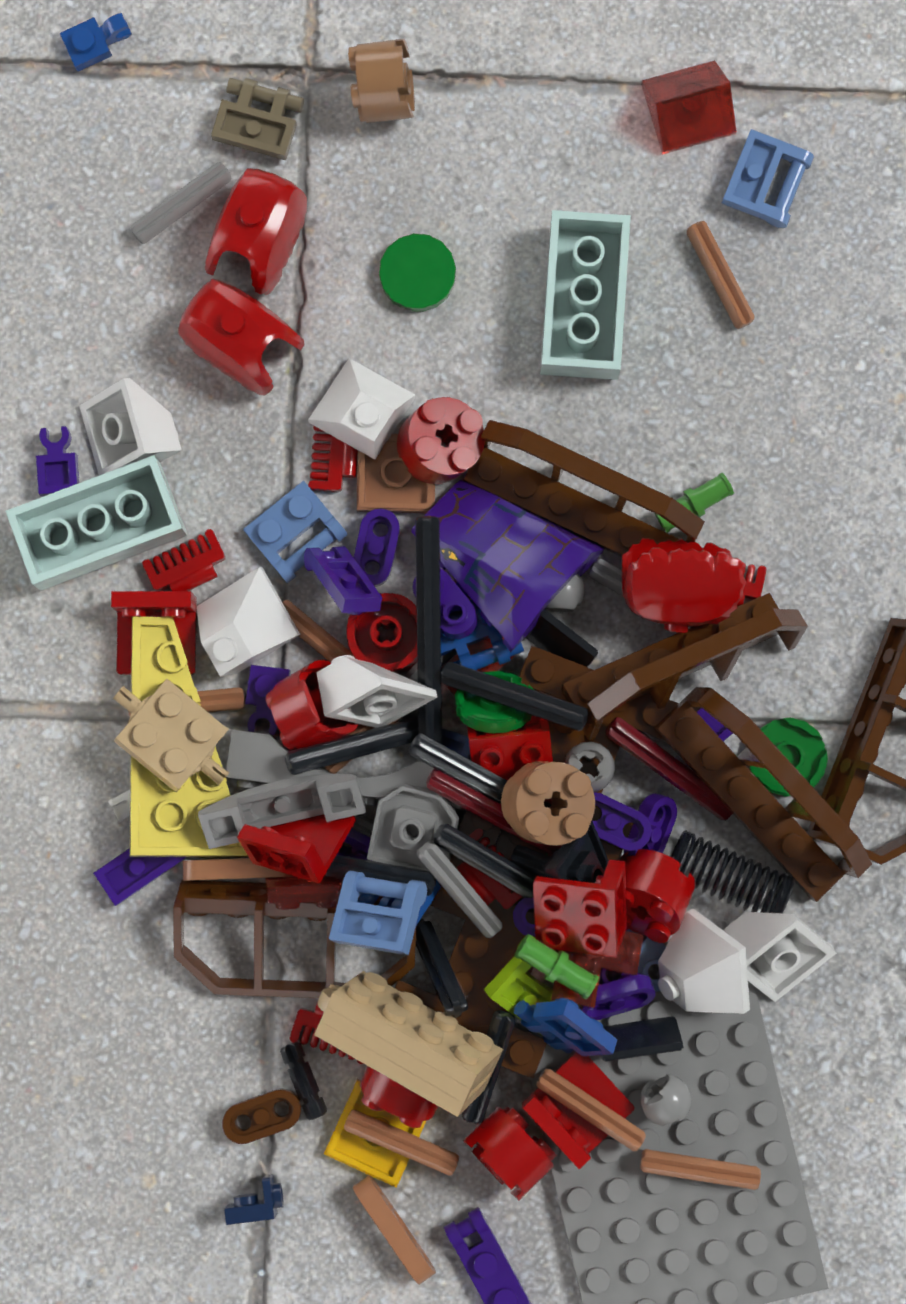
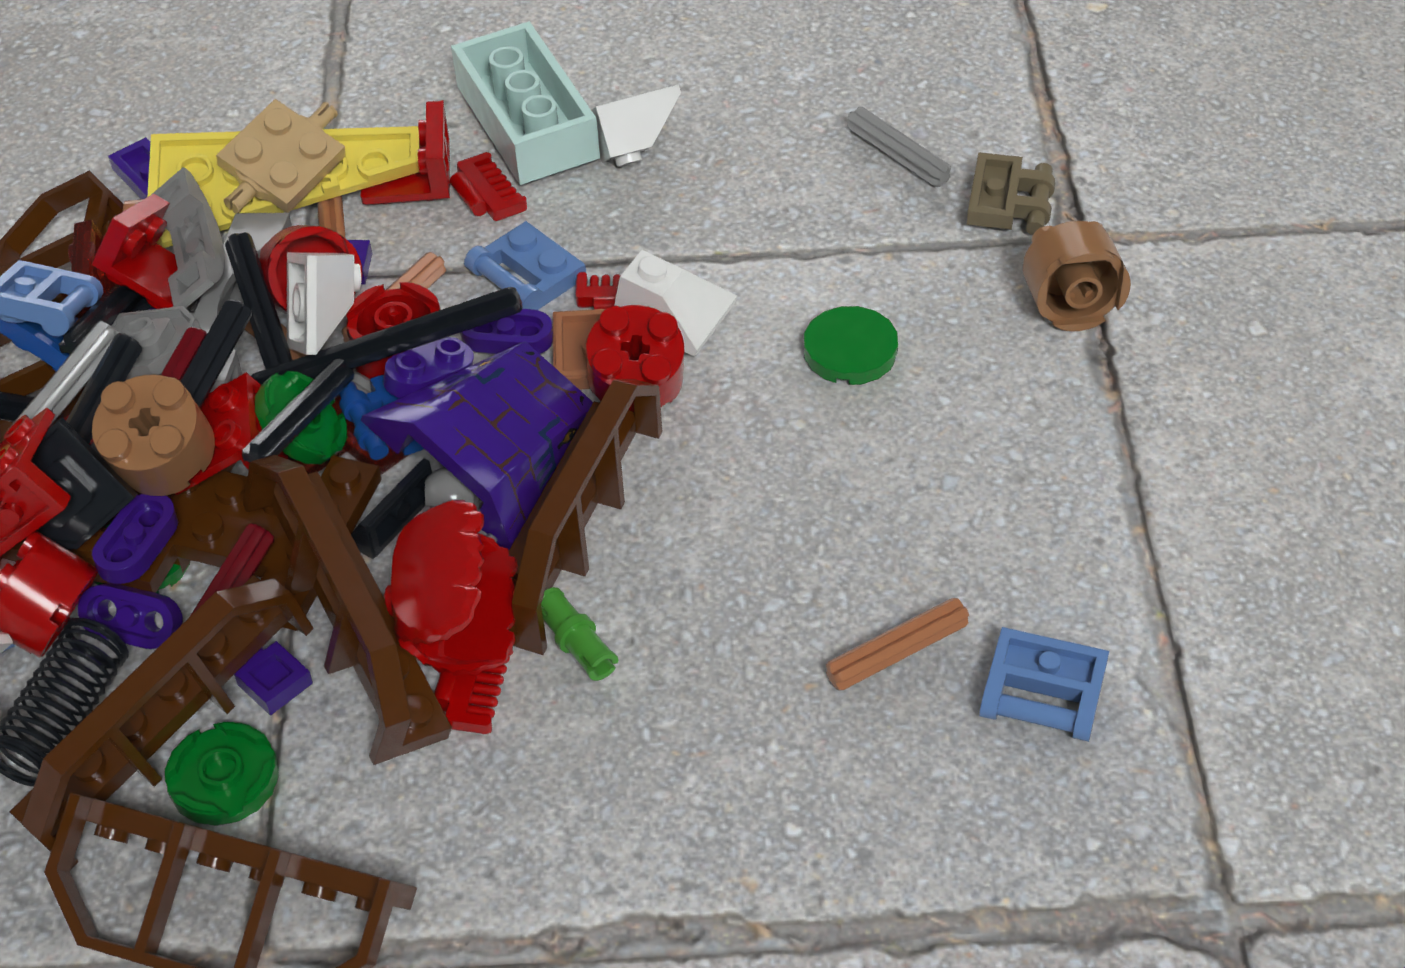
camera: 85 degrees right, 35 degrees down
dark purple plate [36,426,79,497] -> none
blue plate [60,13,132,72] -> none
red animal [178,279,305,396] -> none
white slope [196,567,300,677] -> none
red animal [205,168,307,295] -> none
dark purple plate [304,546,382,615] -> none
light aqua brick [540,210,631,380] -> none
light grey piece [564,742,615,792] -> none
clear red slope [641,60,737,155] -> none

